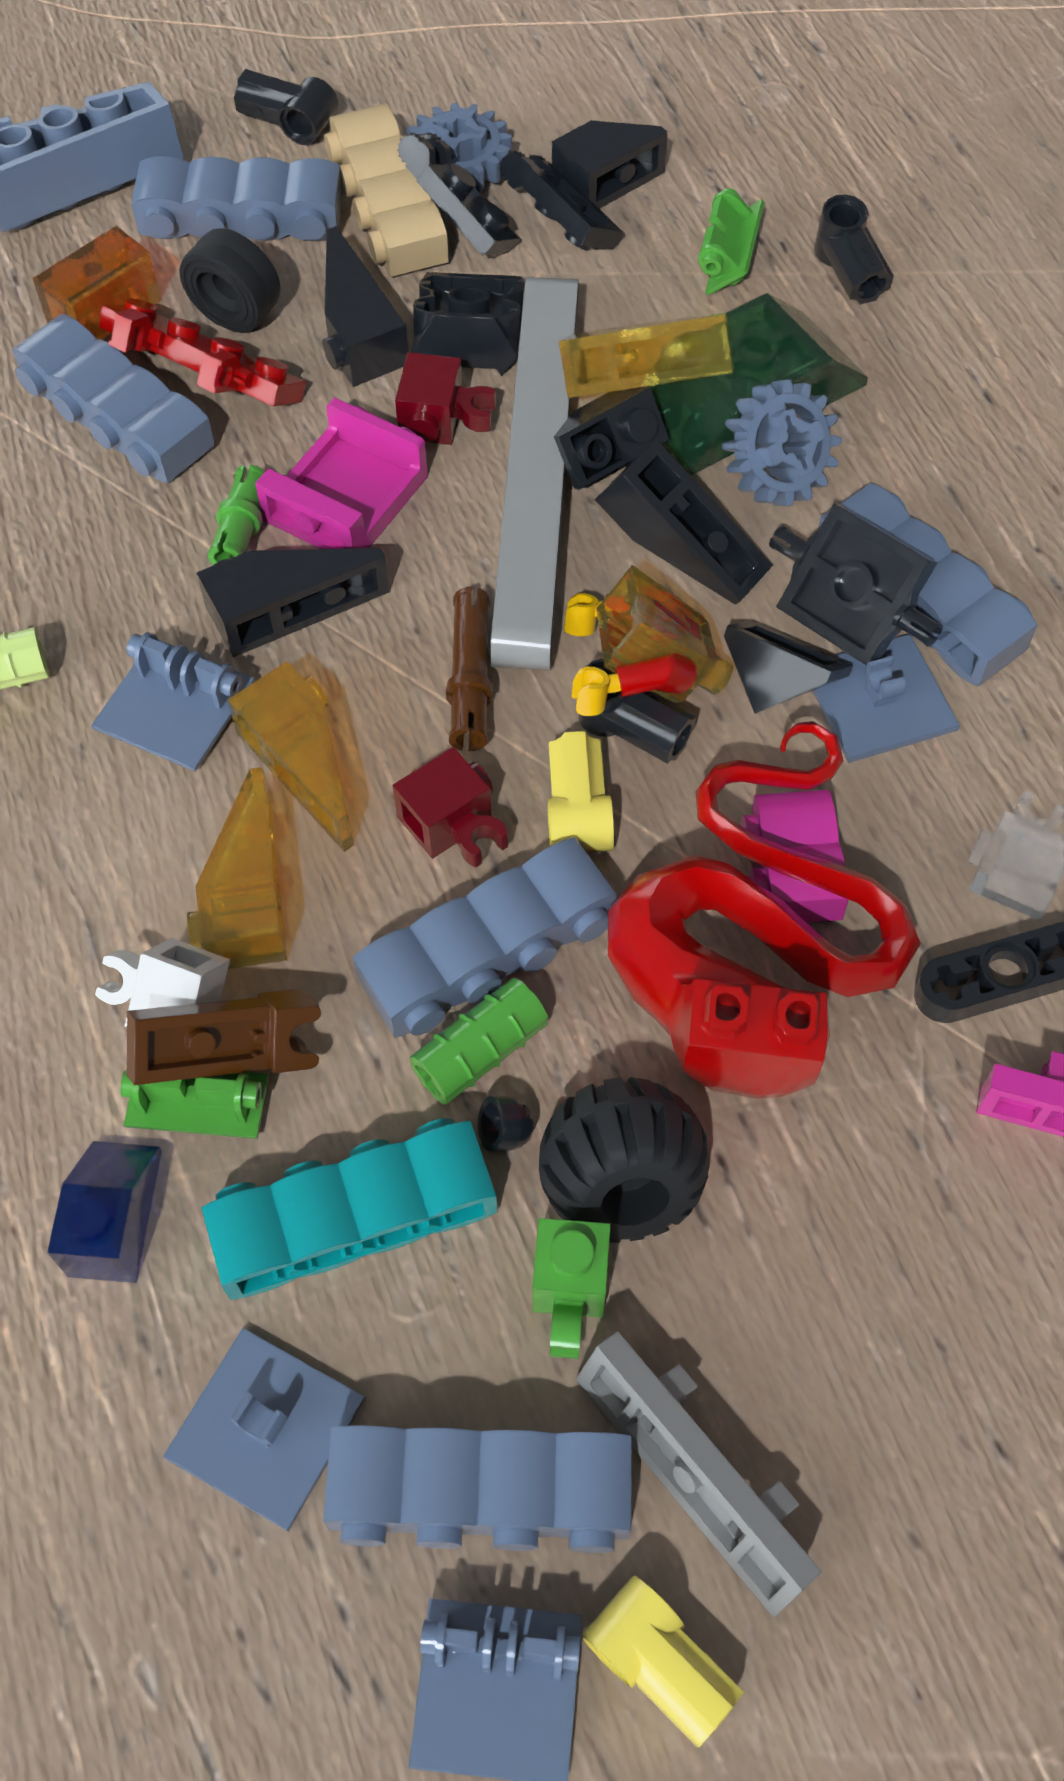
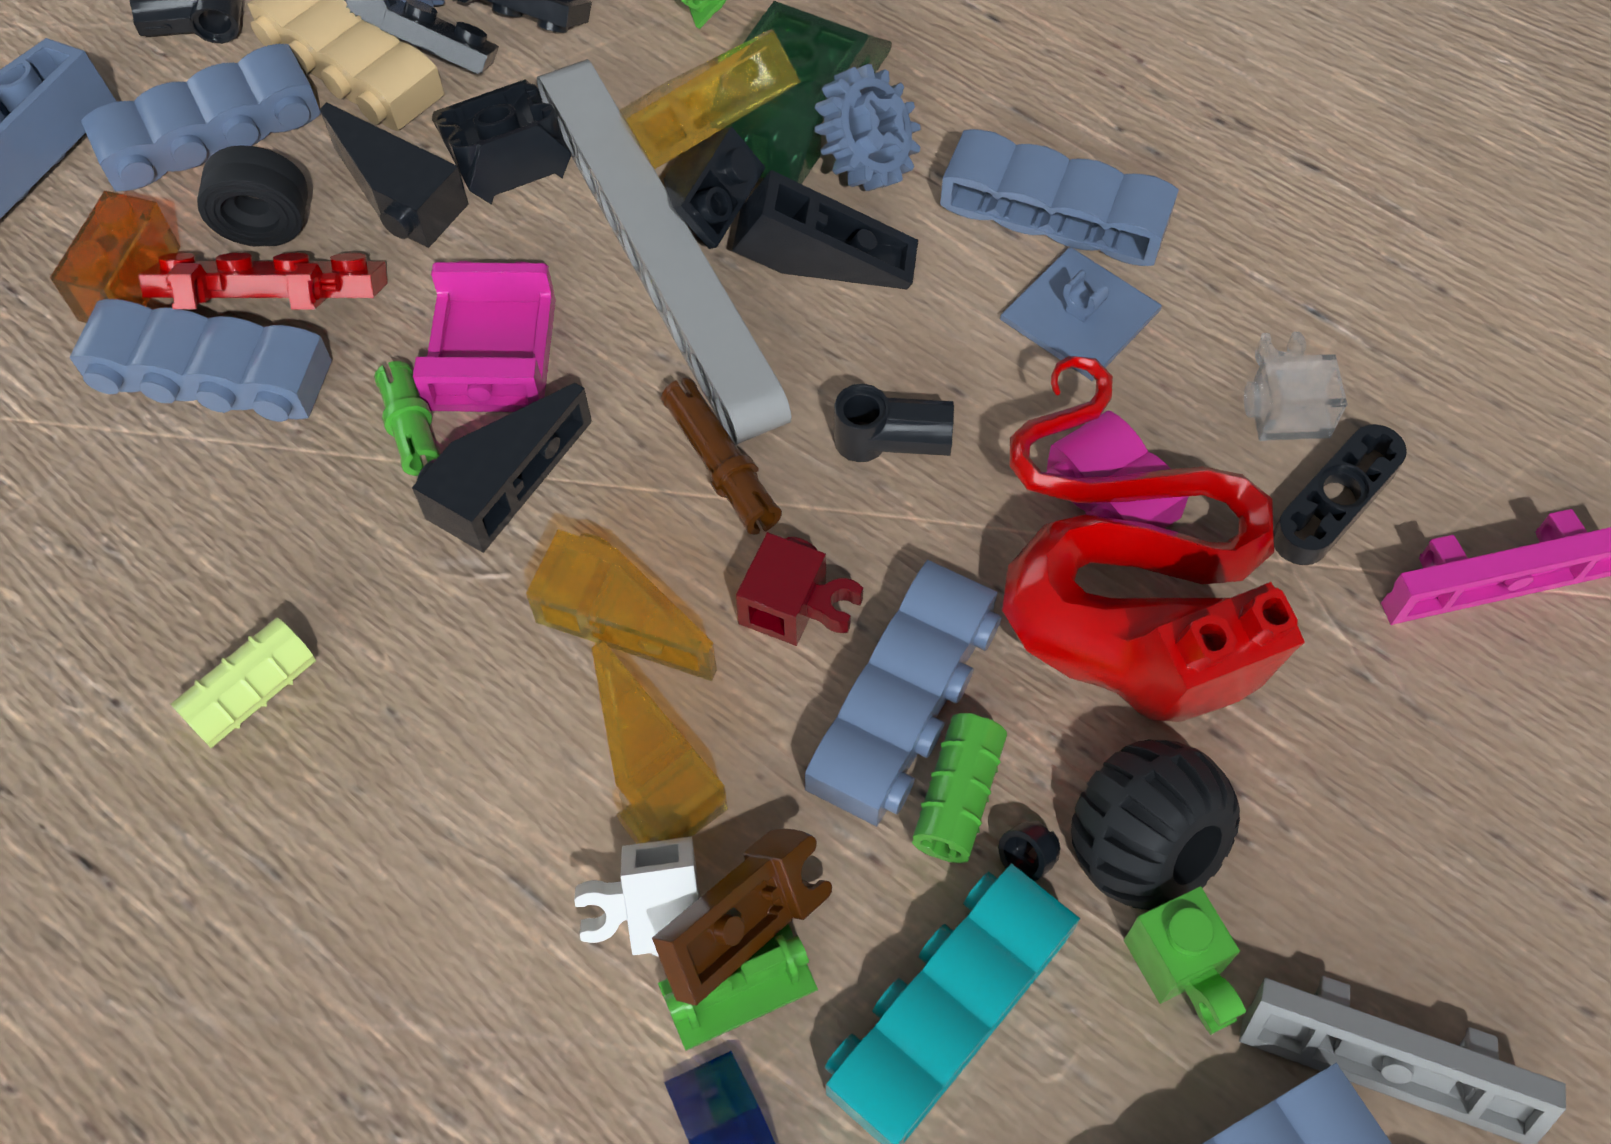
camera: 30 degrees left, 0 degrees up
sand blue hinge [91,632,255,772] -> none
dark red brick [395,352,496,445] -> none
light yellow piece [548,731,614,852] -> none
torso [564,565,733,716] -> none
black slope [724,620,853,714] -> none
black plate [769,503,943,666] -> none

